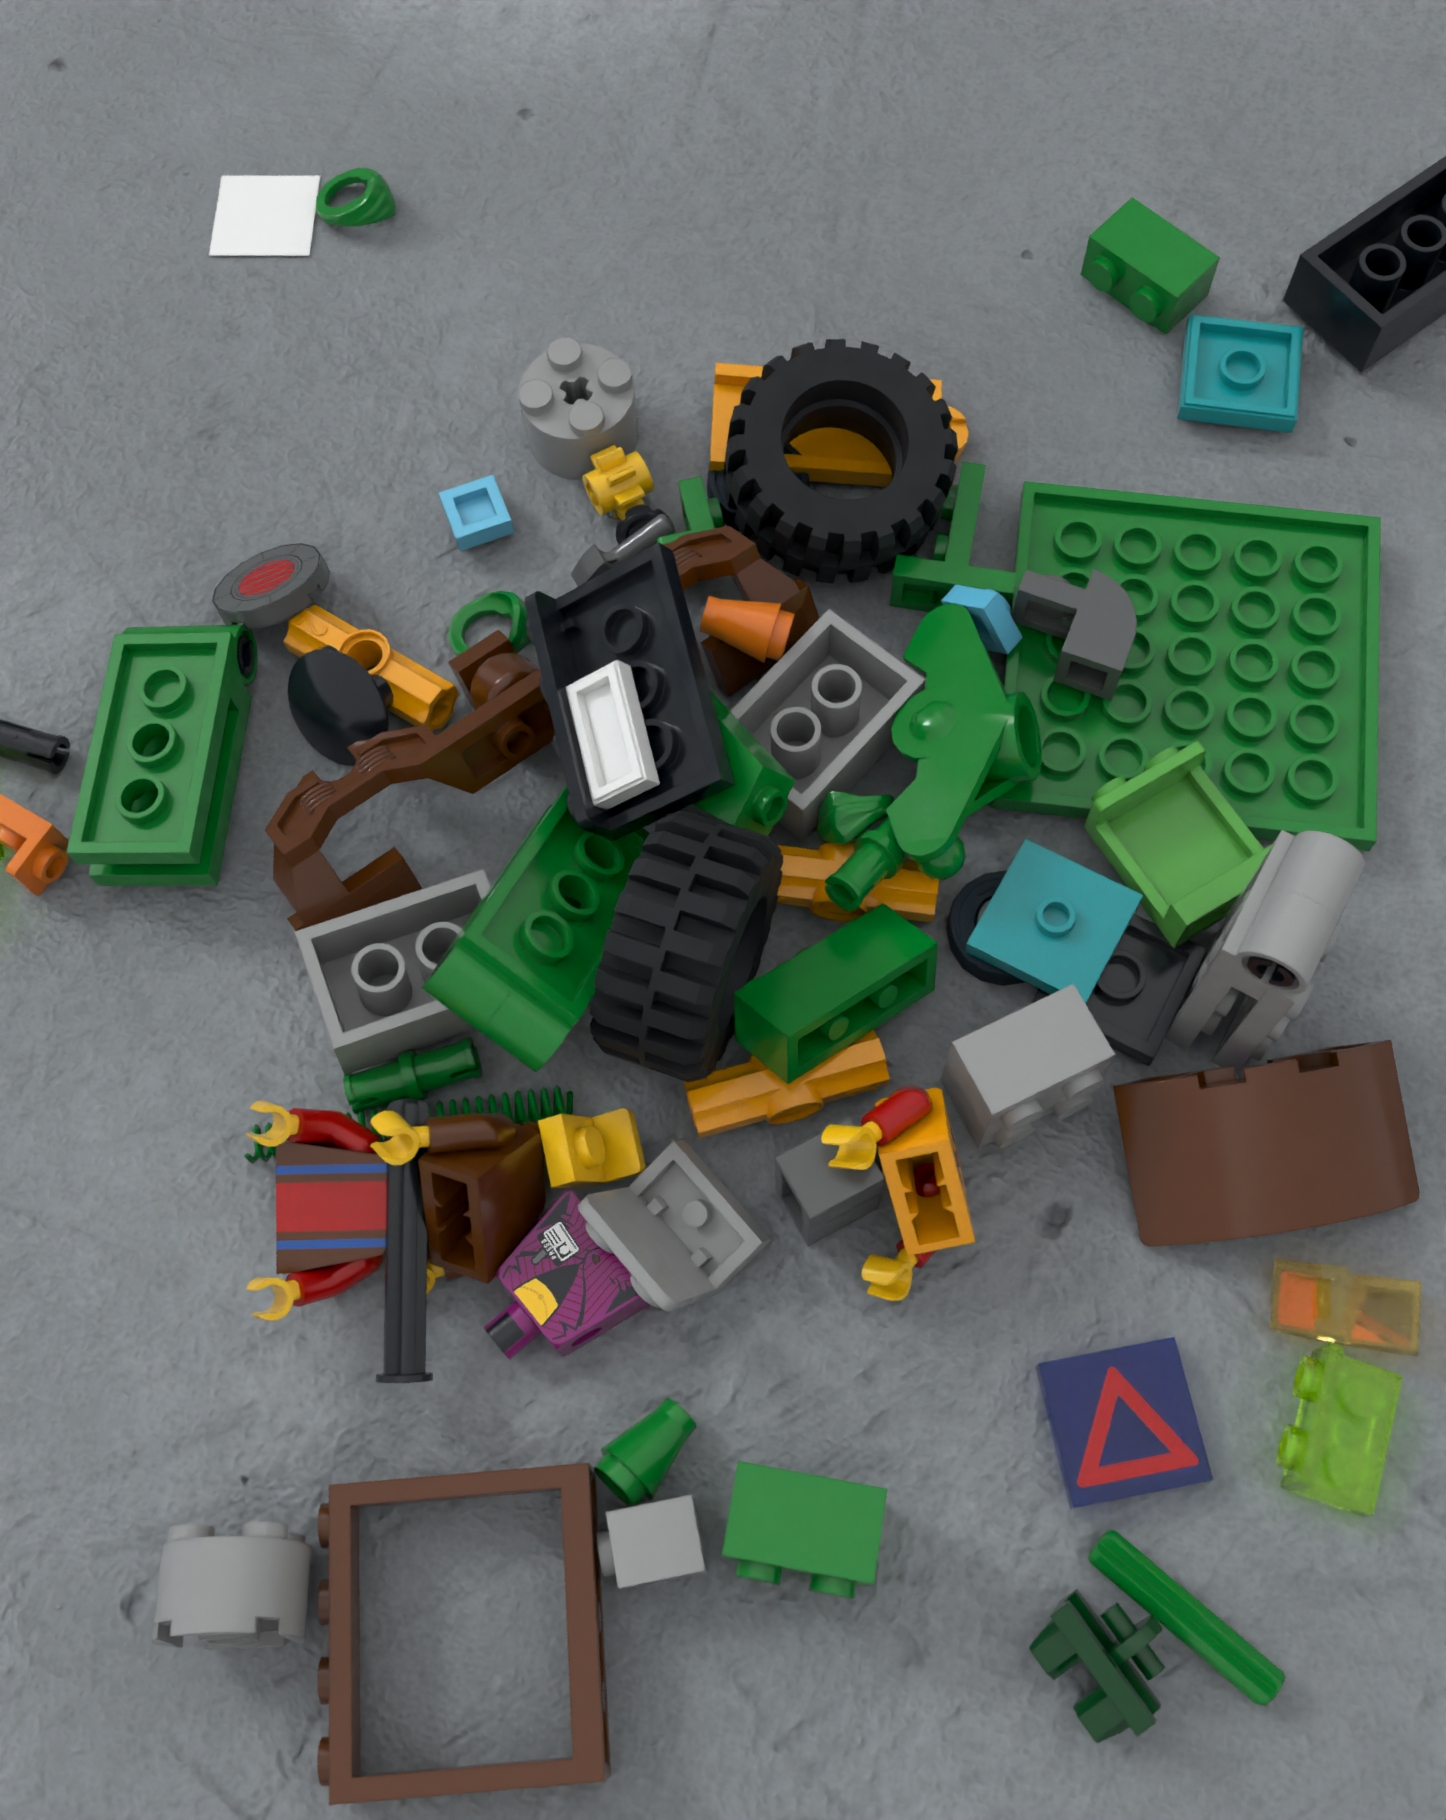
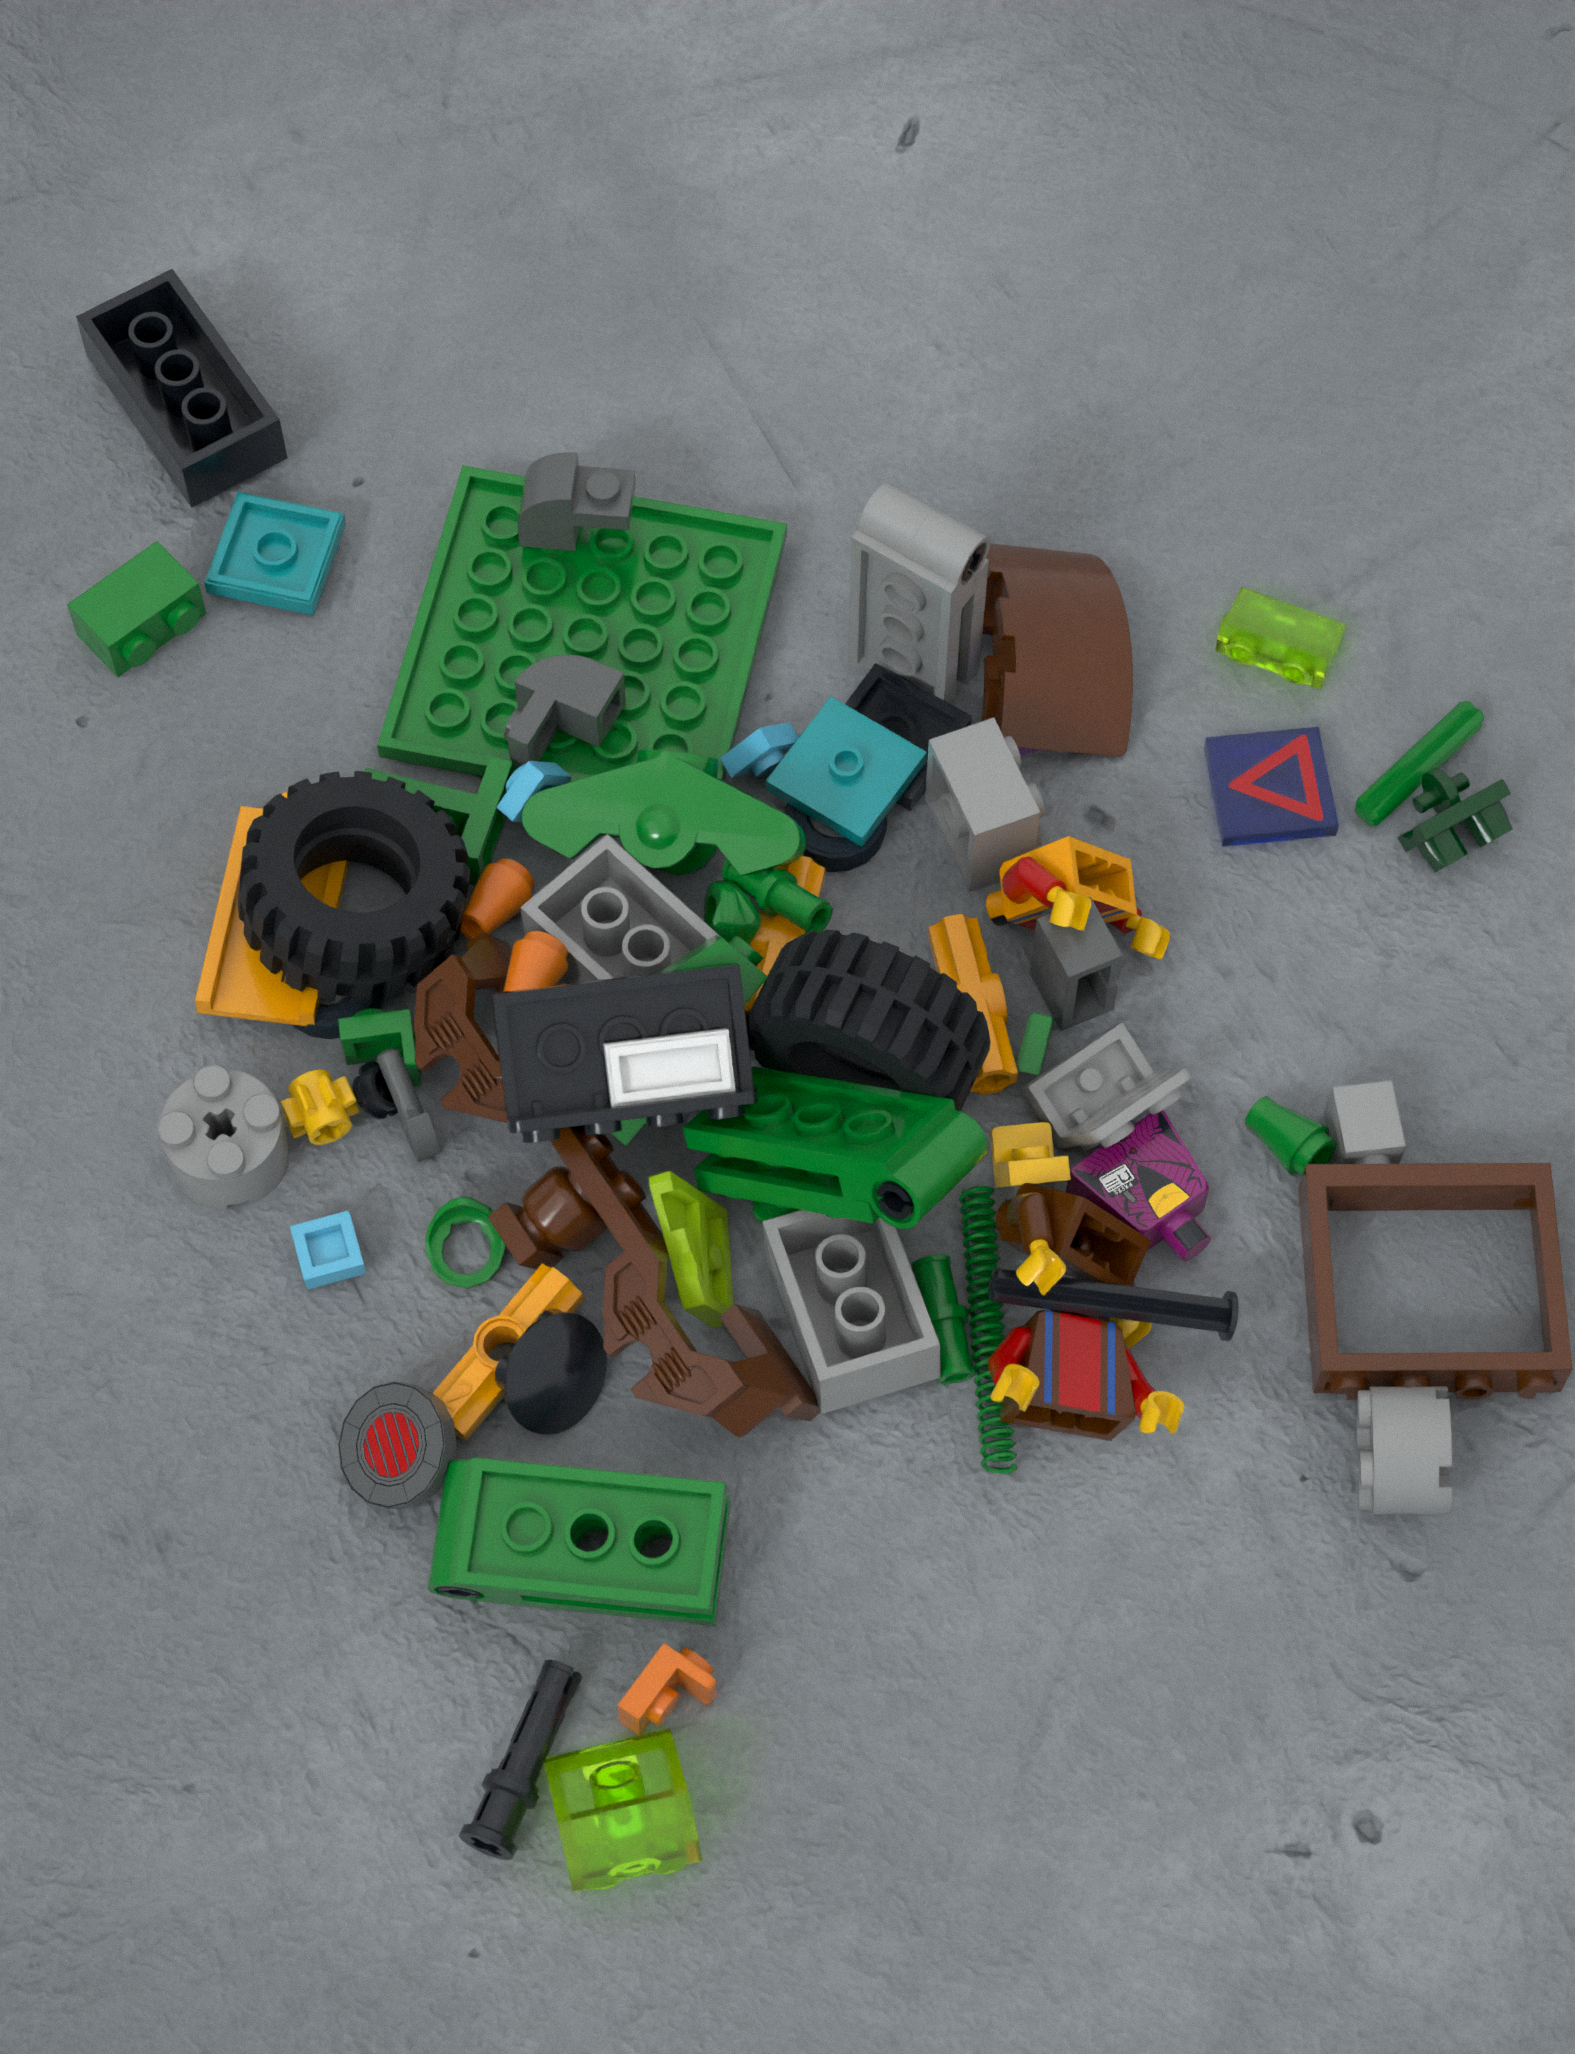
camera: 90 degrees left, 5 degrees down
green brick [722,1461,888,1599] -> none
green brick [734,903,938,1084] -> none
bright green panel [1084,741,1273,949] -> none
clear yellow slope [1270,1259,1422,1357] -> none
none -> orange cone [460,858,535,940]
none -> dark grey brick [518,452,636,551]
none -> lime wing [649,1171,734,1328]
none -> medium azure plate [720,722,799,779]
none -> green tile [1017,1012,1055,1076]

